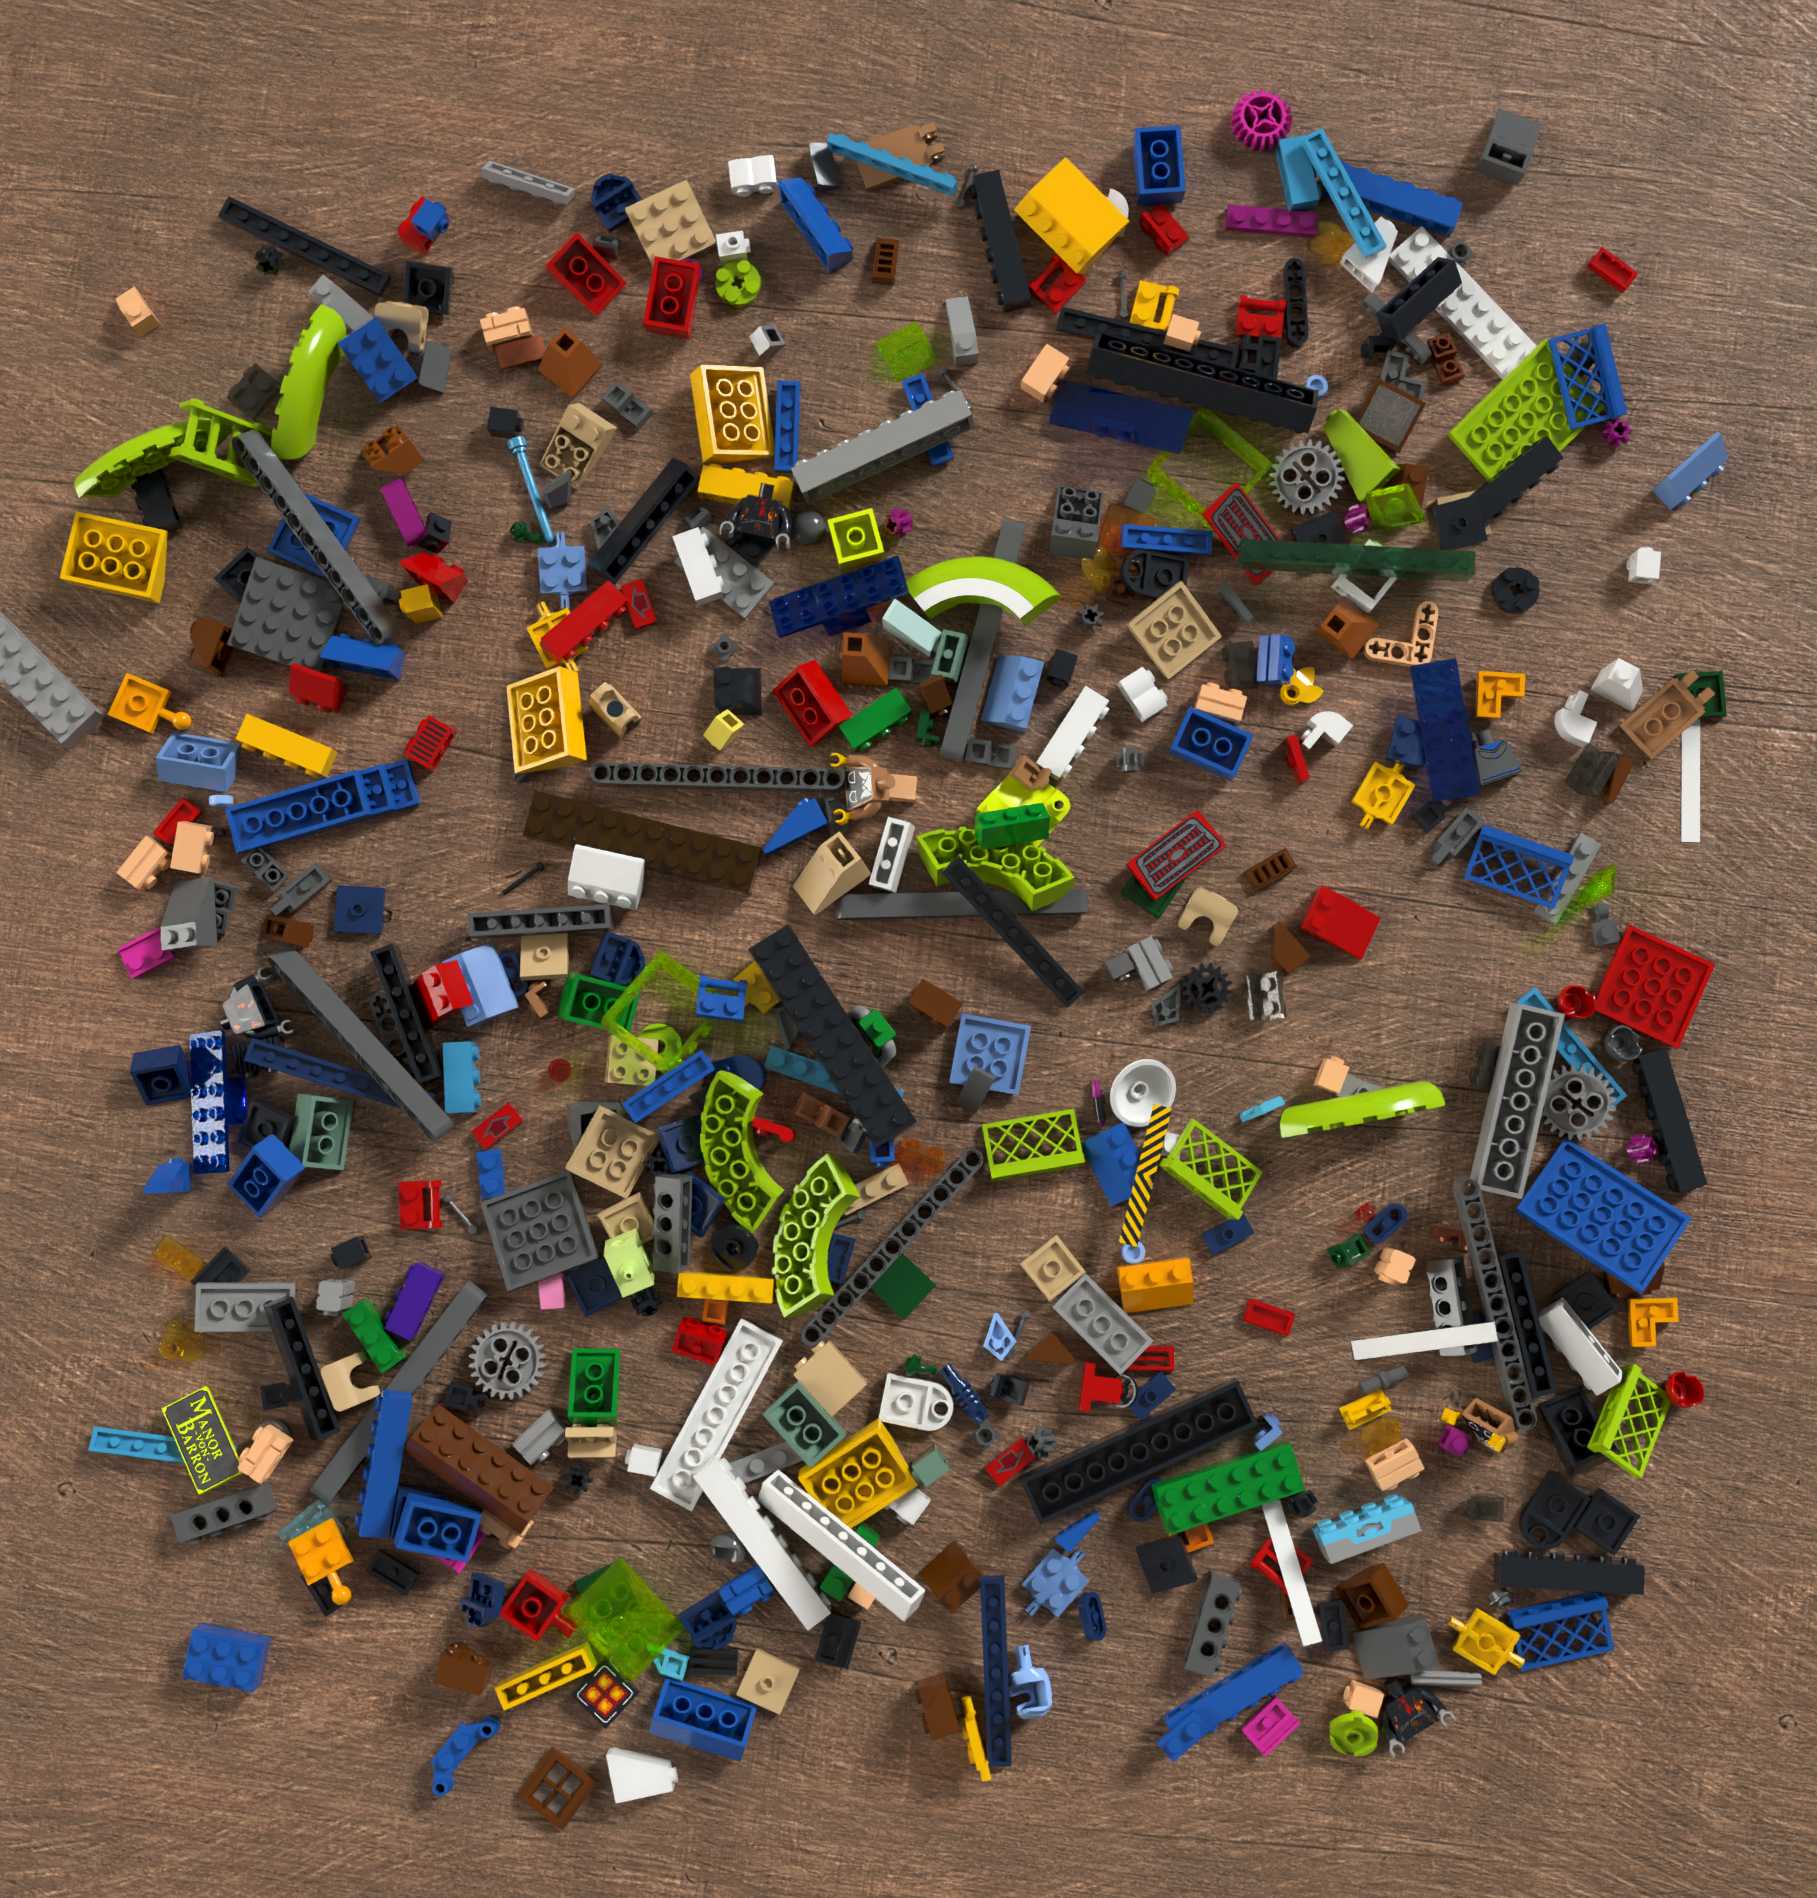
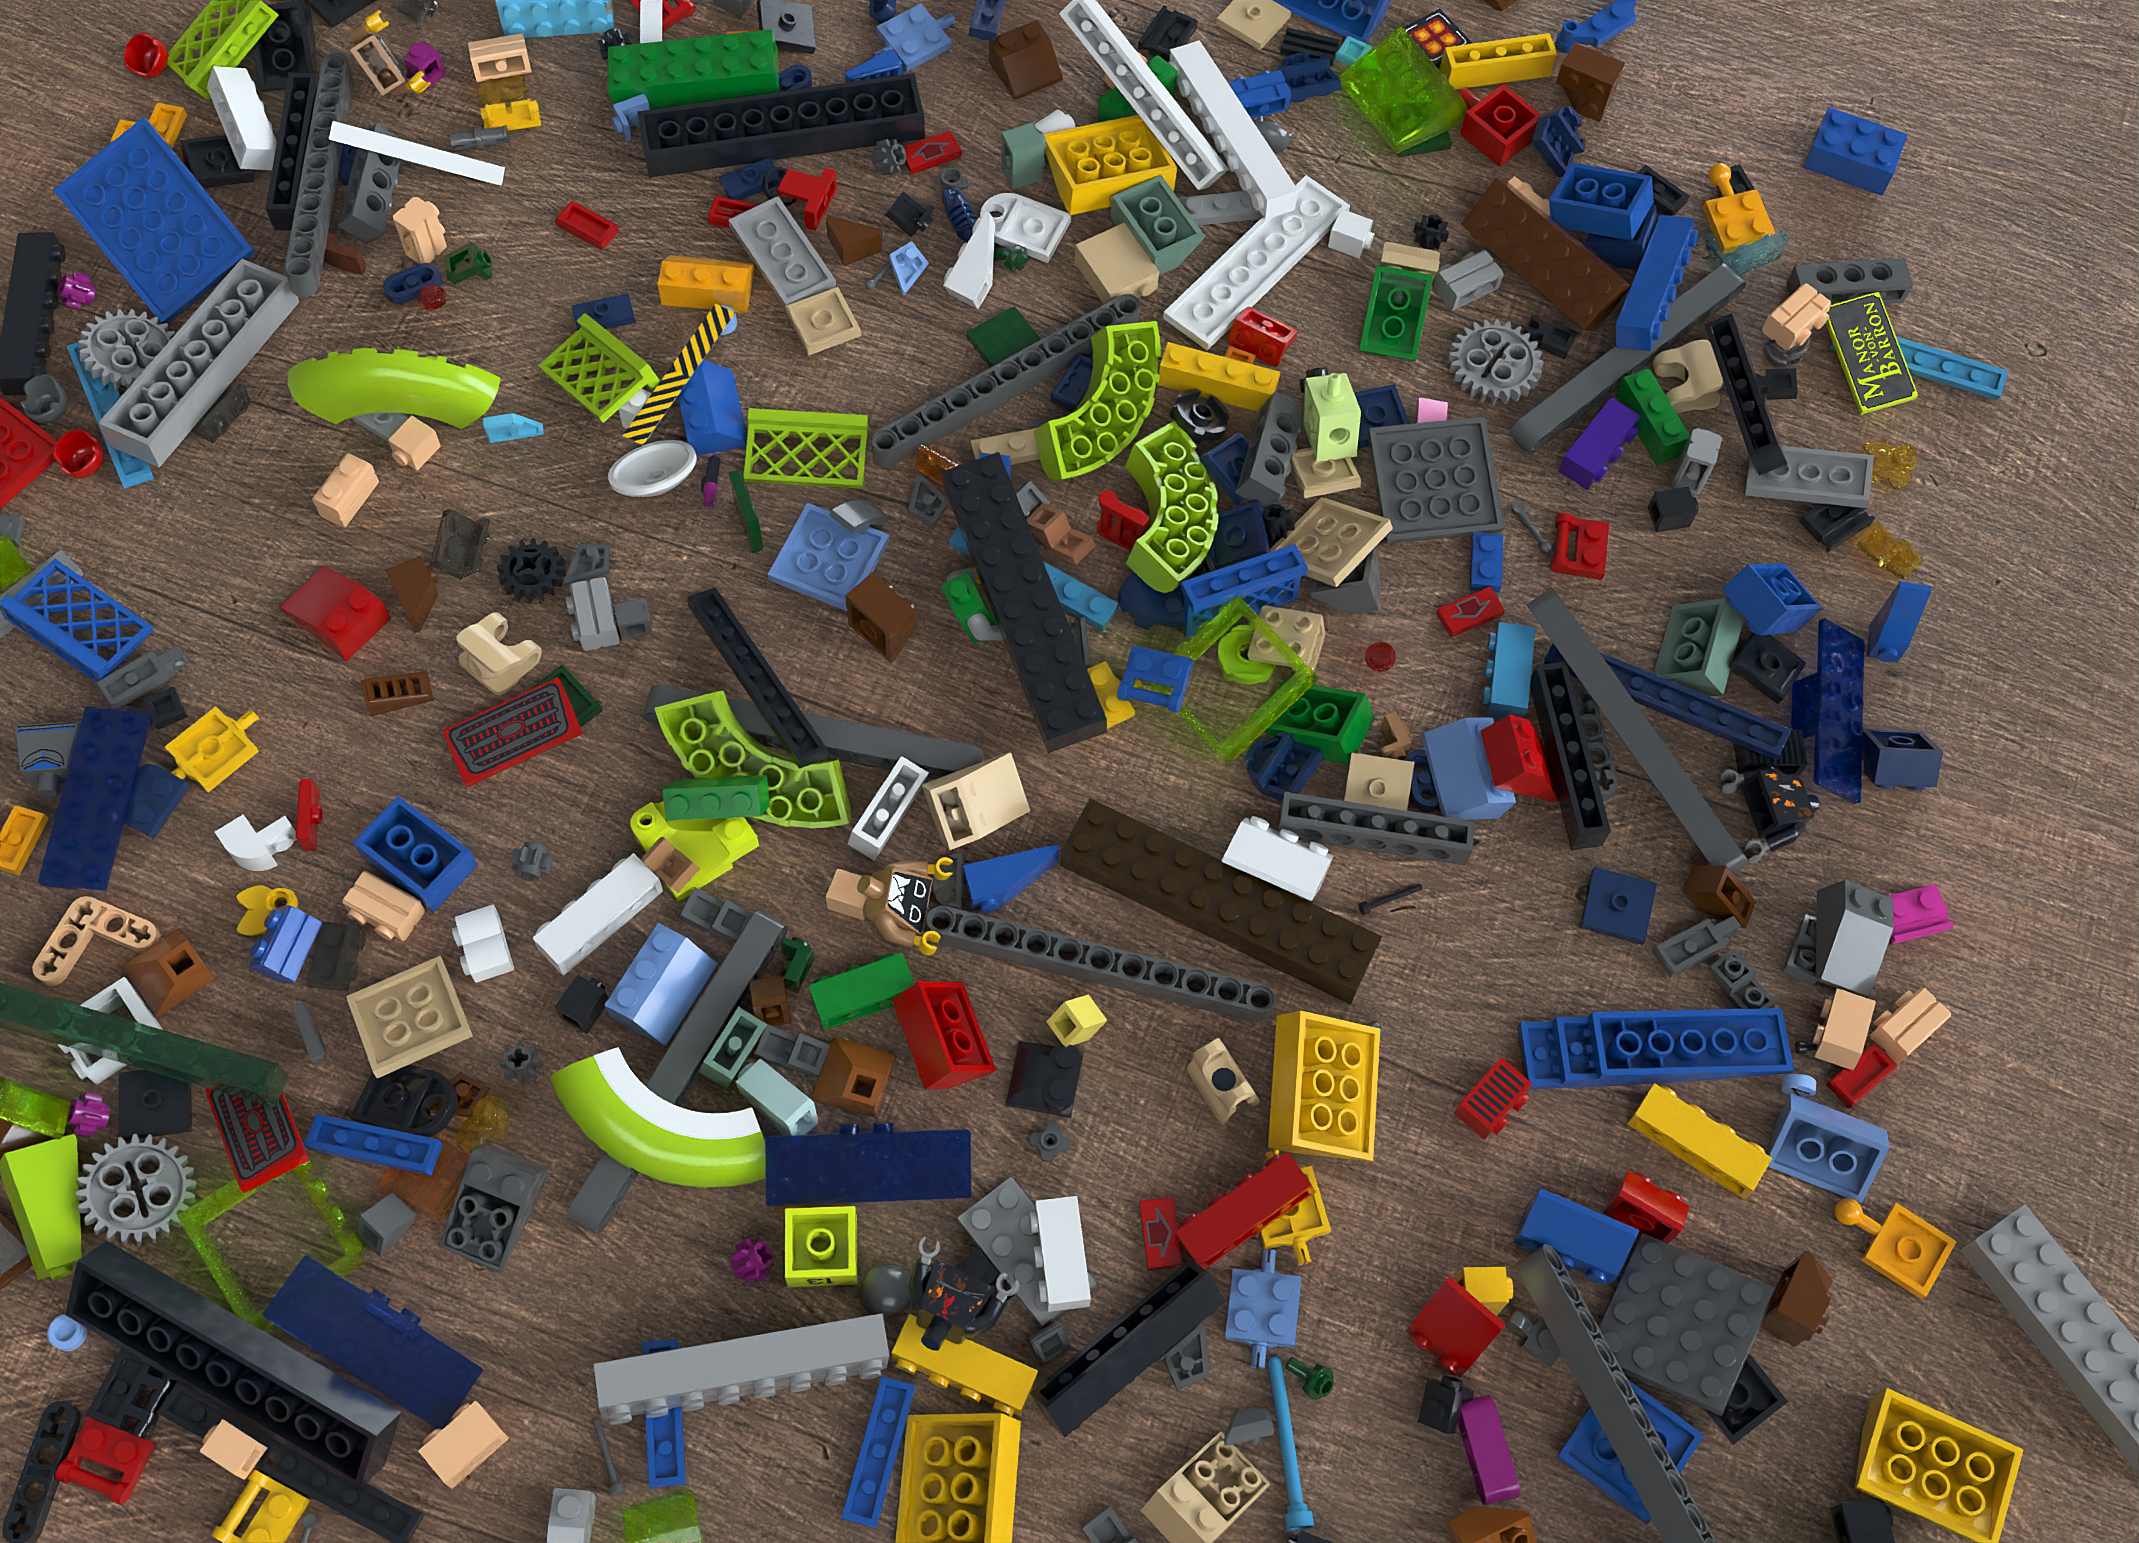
camera: 170 degrees left, 20 degrees down
none -> light nougat brick [312,453,379,528]
none -> dark green tile [729,470,763,553]
none -> dark grey piece [908,473,949,527]
none -> white slope [943,211,995,309]

